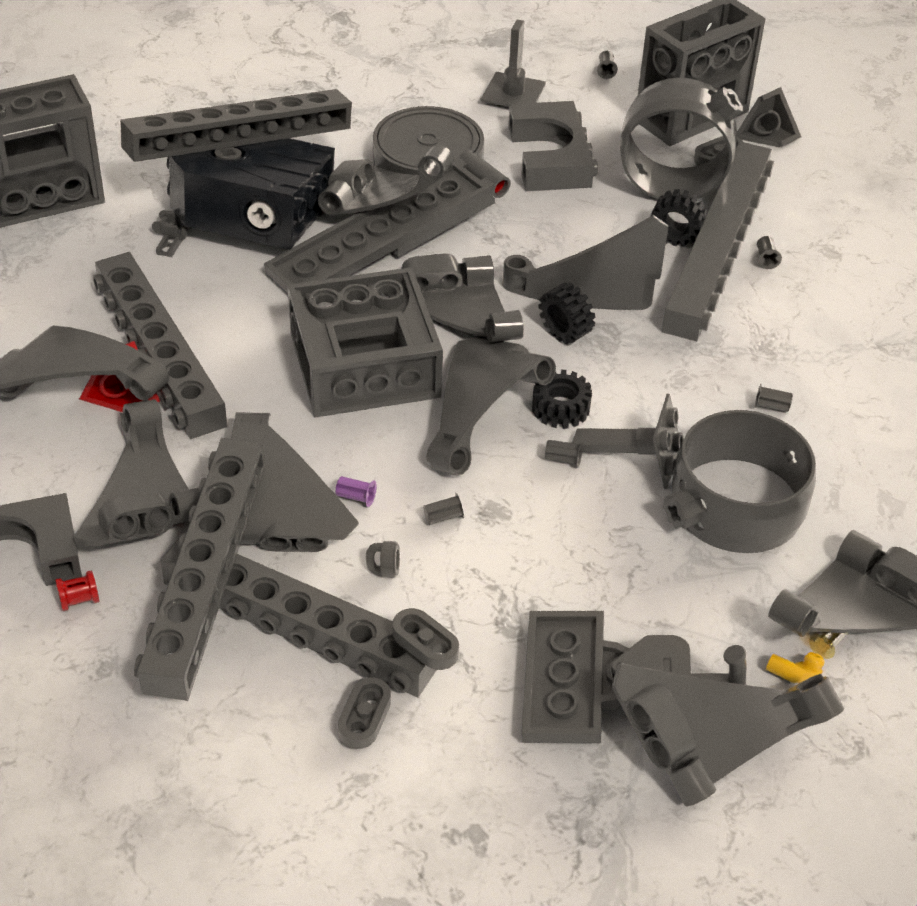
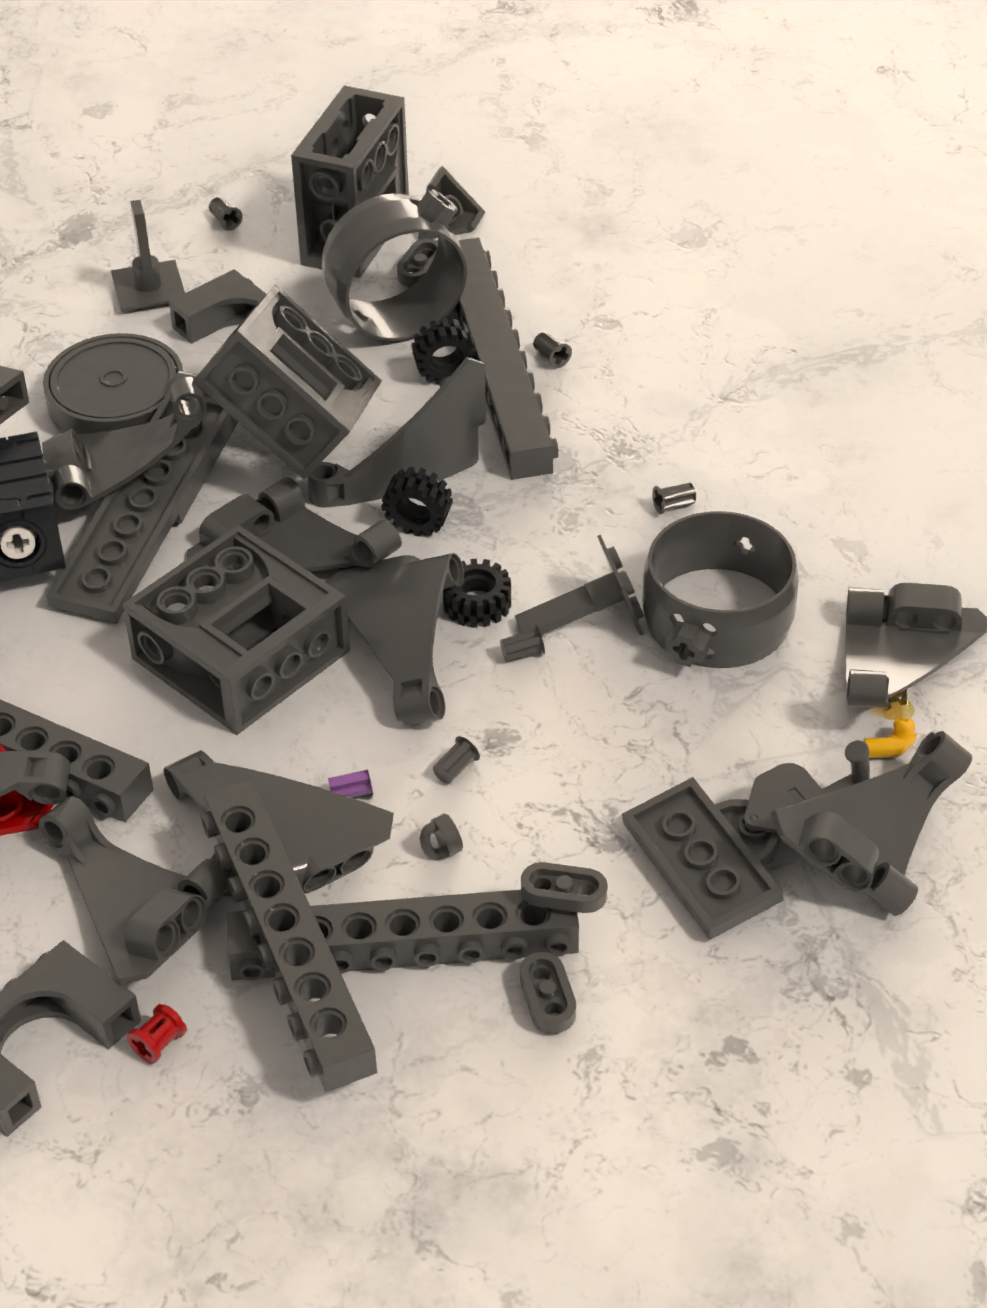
camera: 30 degrees left, 0 degrees up
none -> dark grey piece [193,284,382,480]

